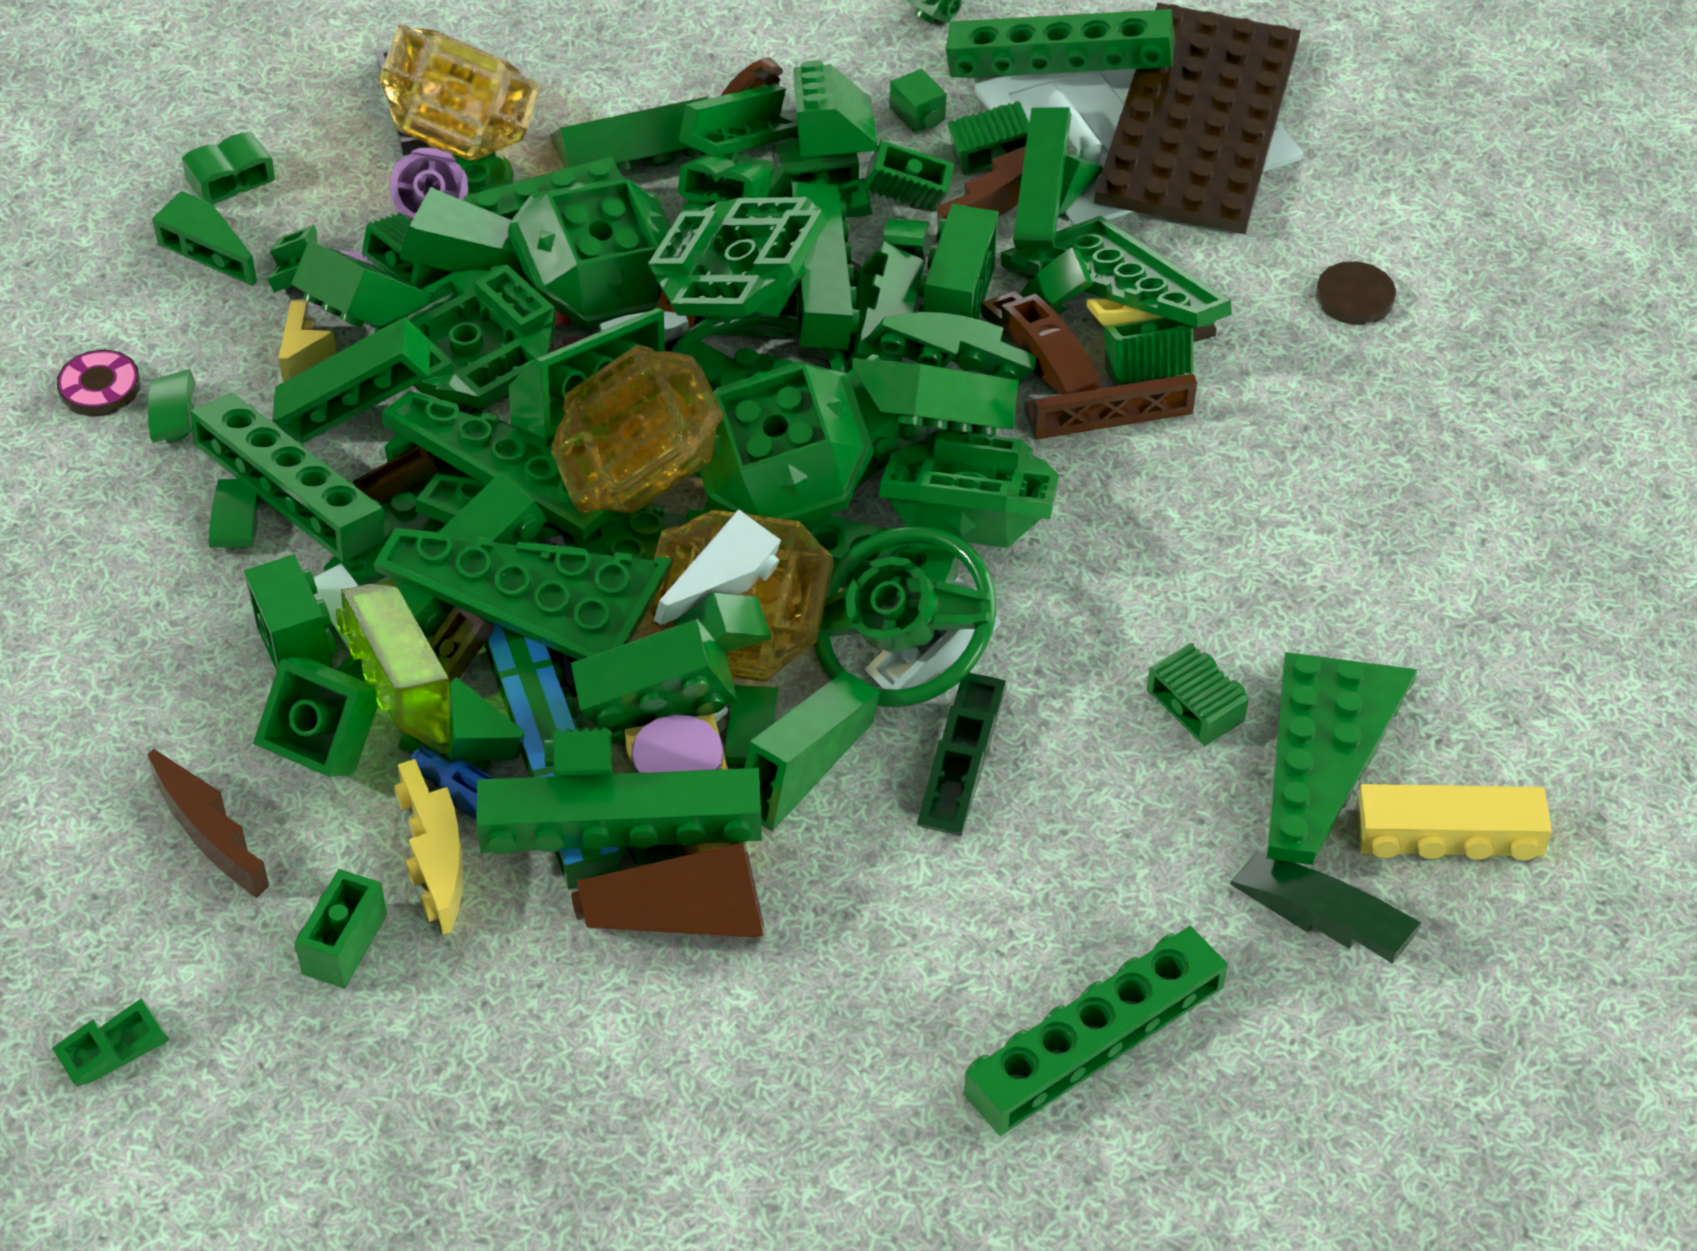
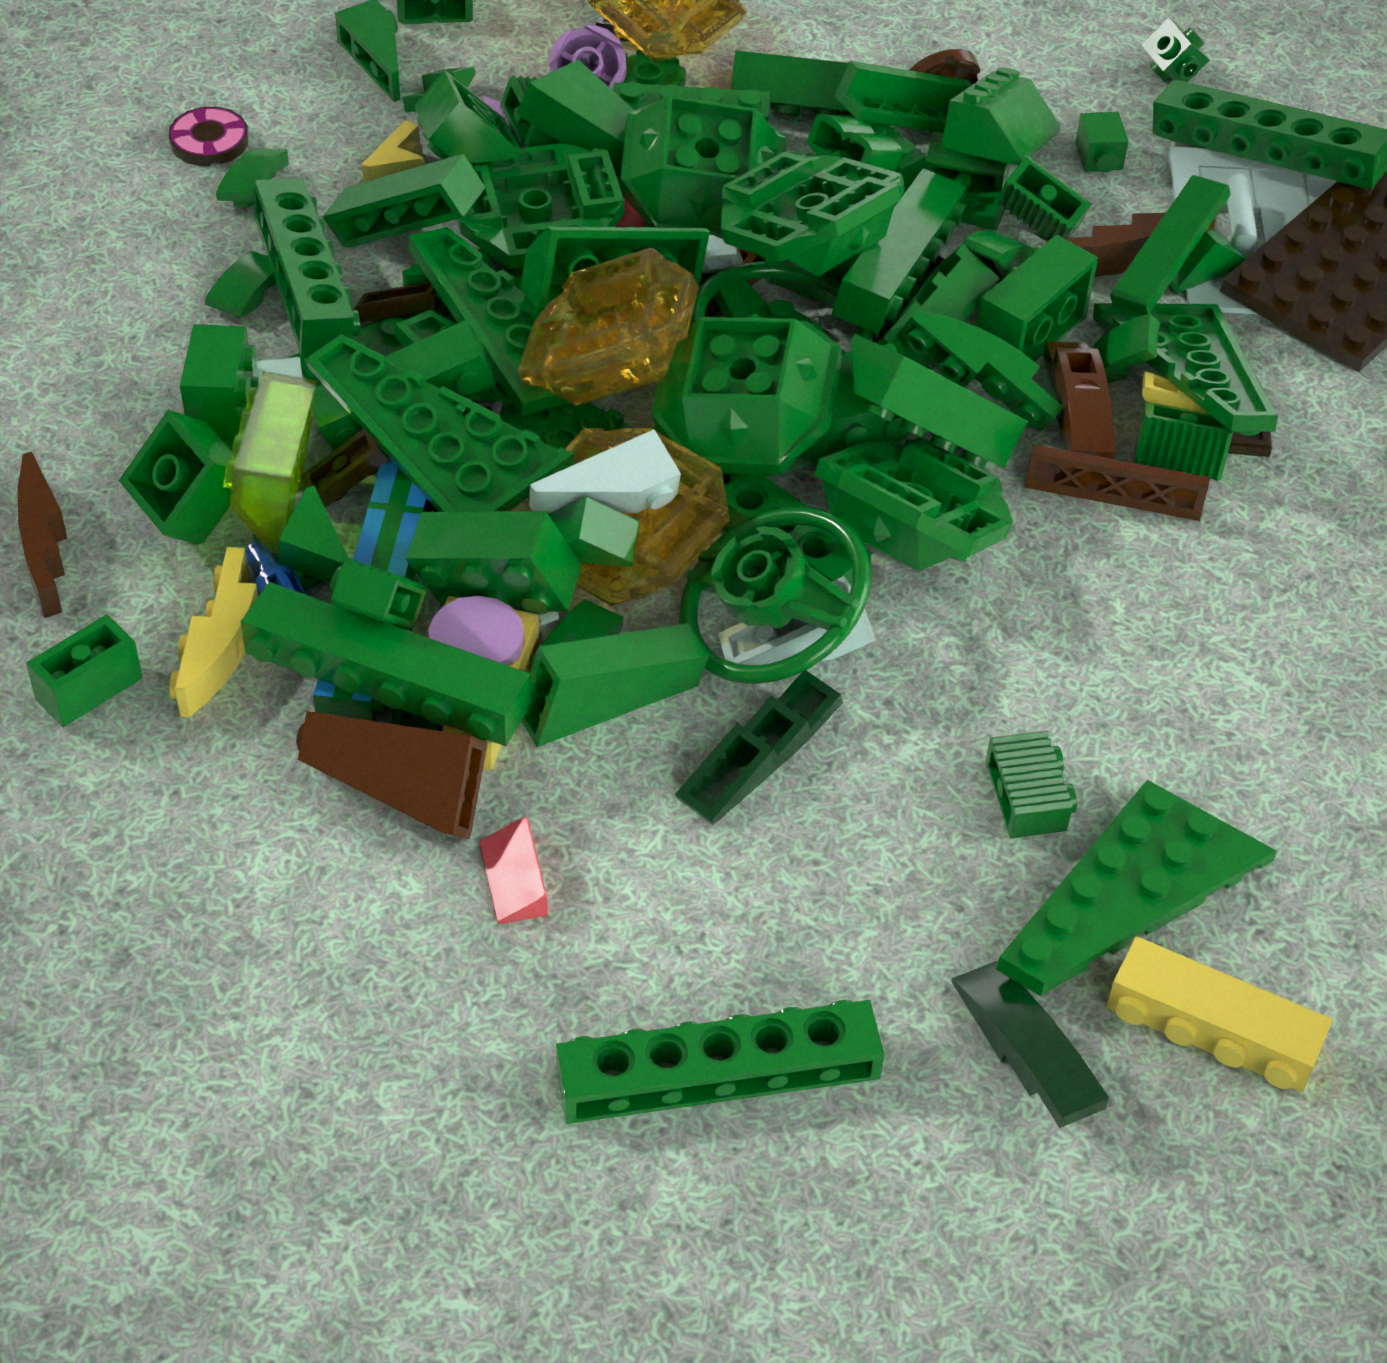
camera: 25 degrees right, 0 degrees up
green brick [948,101,1029,175] -> none
none -> slope [479,817,548,924]

